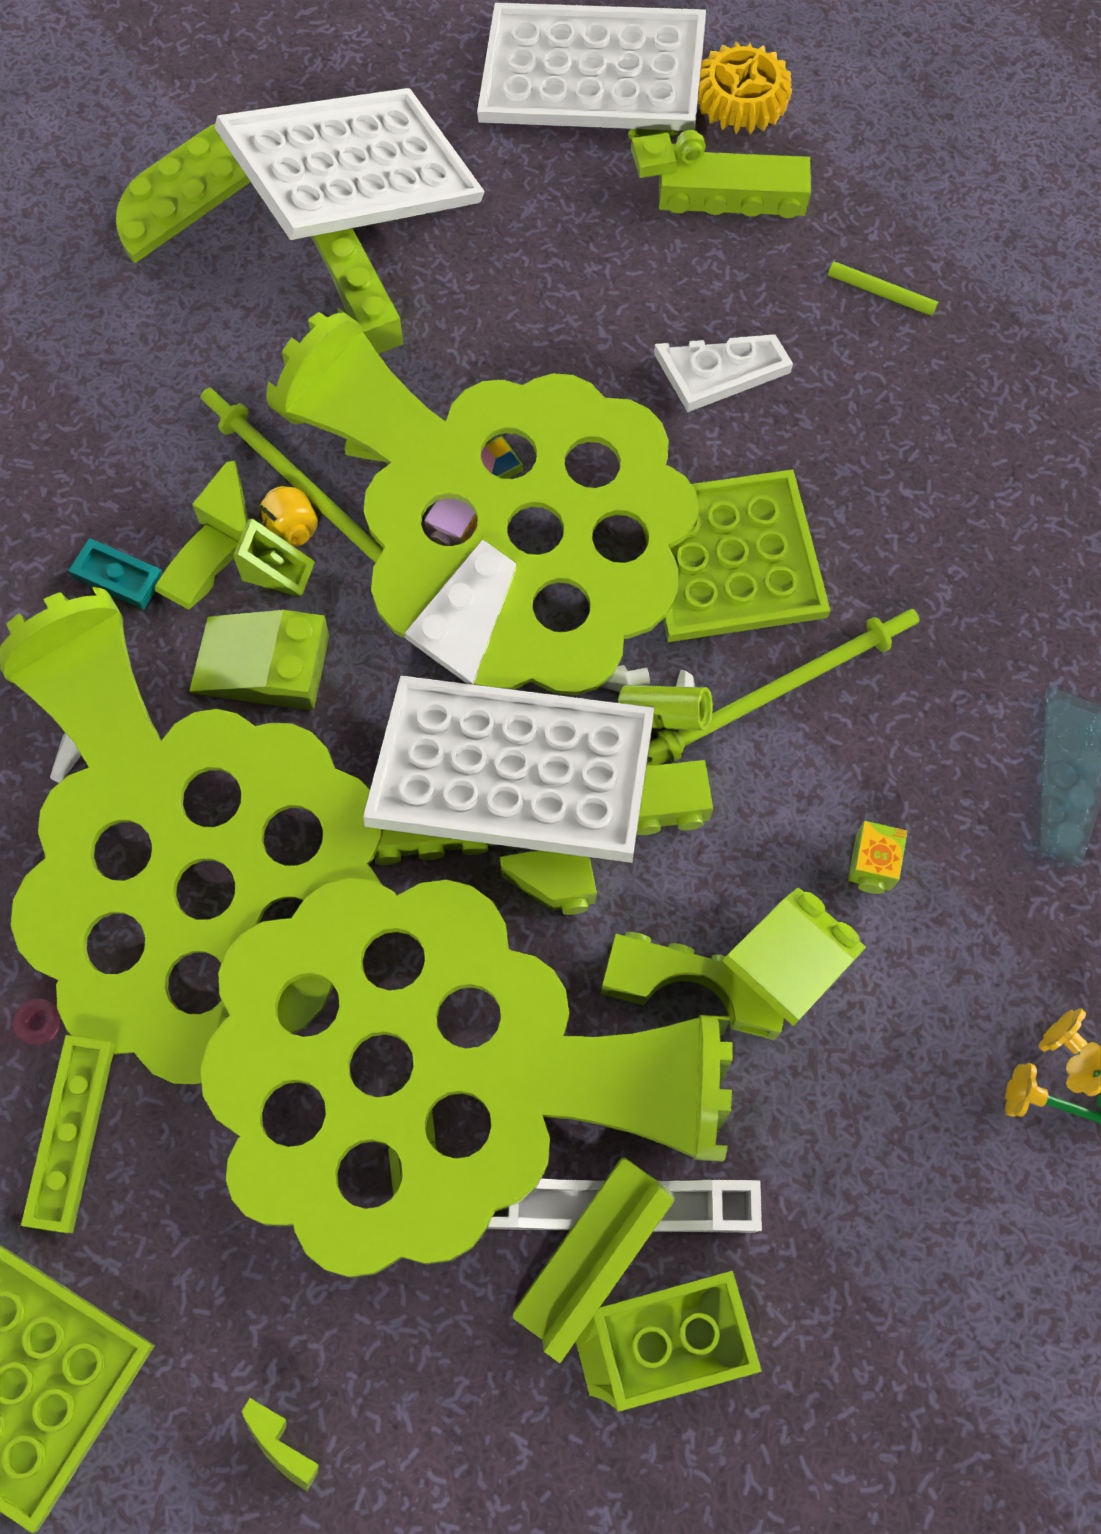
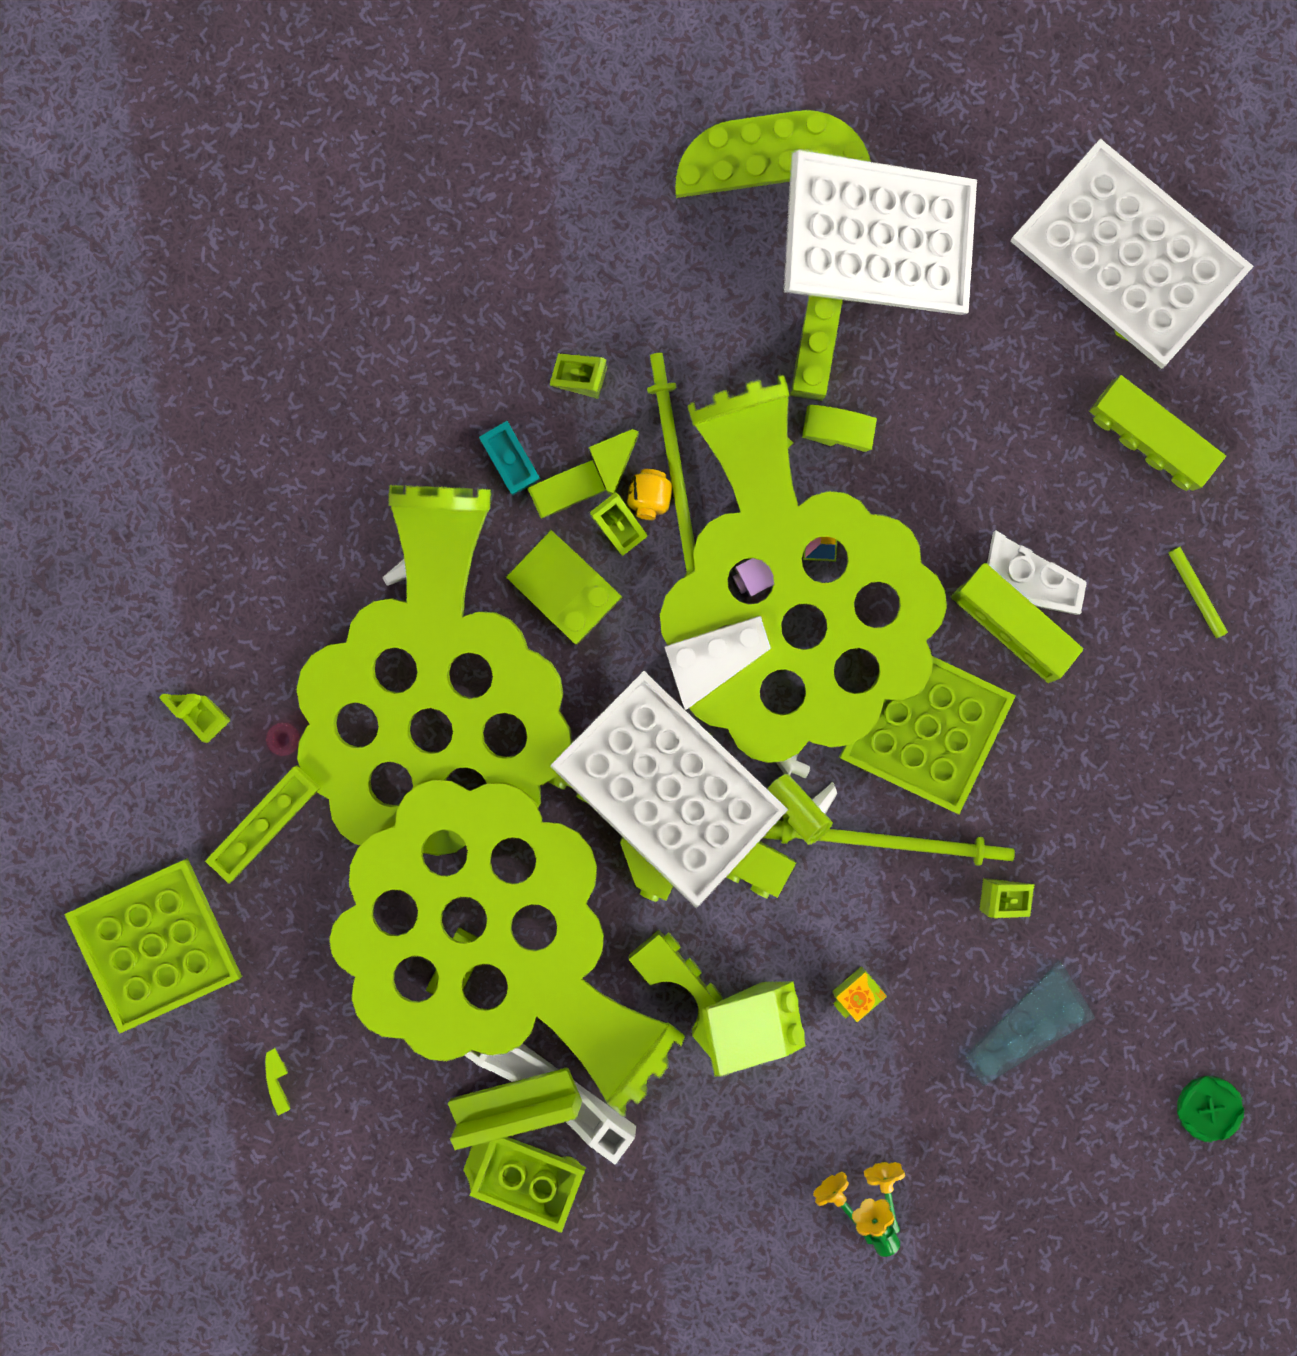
camera: 35 degrees right, 20 degrees up
lime plate [631,130,706,178] -> none
yellow gear [697,42,792,135] -> none
none -> lime slope [549,354,607,399]
none -> lime slope [802,405,877,452]
none -> lime panel [950,563,1083,683]
none -> lime slope [979,878,1034,918]

